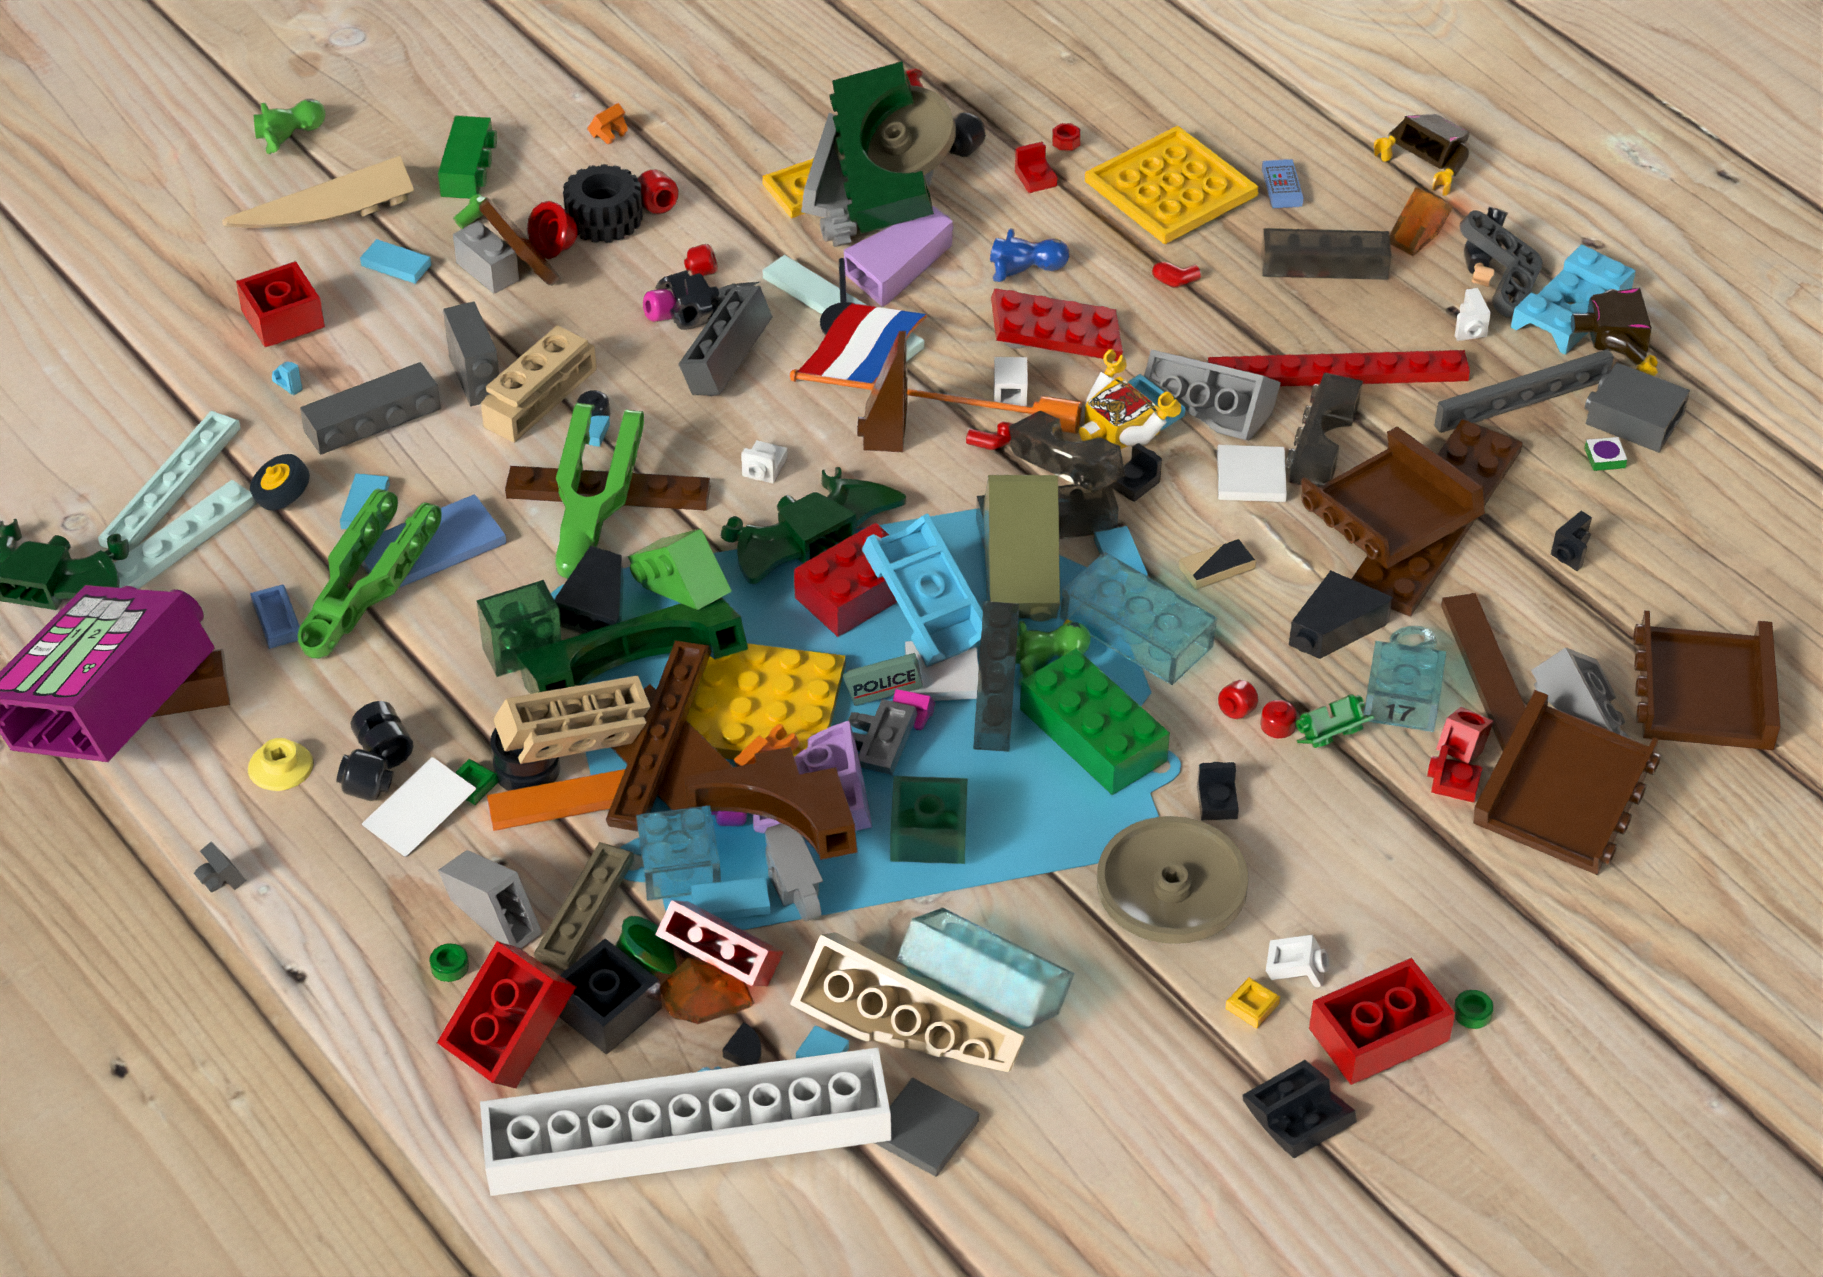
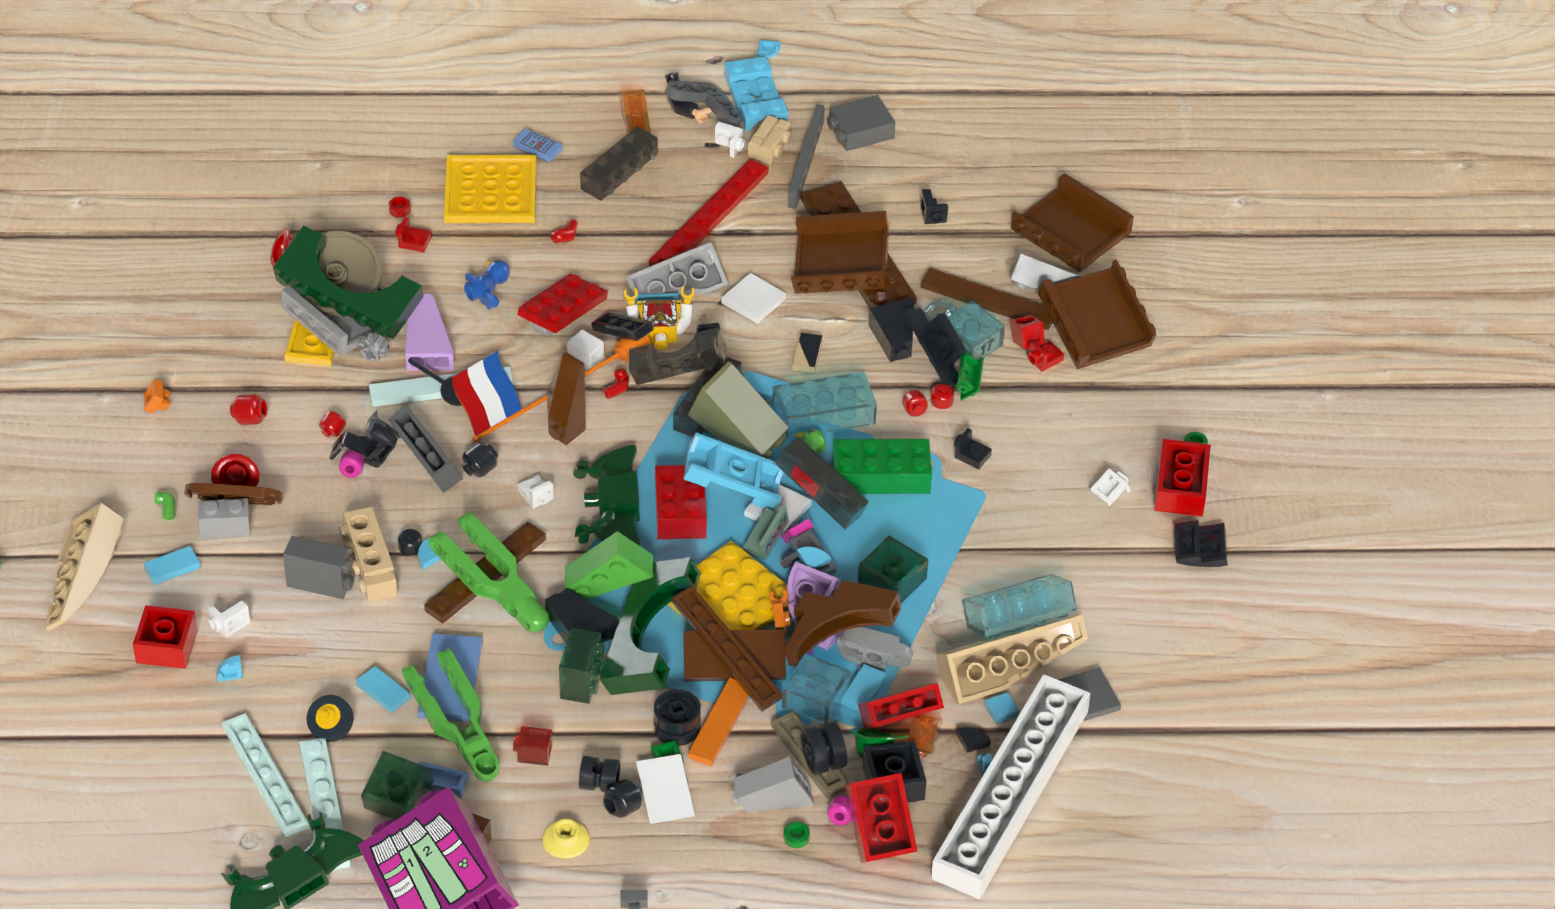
camera: 55 degrees left, 0 degrees up
dark grey brick [300,362,441,455] -> none
green brick [438,115,497,199] -> none
tan brick [493,675,650,764] -> none
black tyre [563,164,643,243] -> none
dark tan dish [1097,816,1249,944] -> none
yellow tile [1226,977,1280,1028] -> none
clear smoke arch [1286,372,1363,487] -> none
dark brown torso [1374,114,1470,196] -> none
dark brown torso [1571,288,1658,376] -> none
tile [1584,437,1627,471] -> none
none -> white bracket [208,601,250,638]
none -> clear green brick [361,751,434,820]
none -> black head [462,442,498,478]
none -> clear red brick [513,726,553,766]
none -> black tile [591,312,654,341]
none -> tan brick [748,115,792,165]
none -> medium azure tile [757,40,781,59]
none -> medium azure tile [797,547,831,569]
none -> black wheel [800,721,848,775]
none -> black bracket [903,308,967,387]

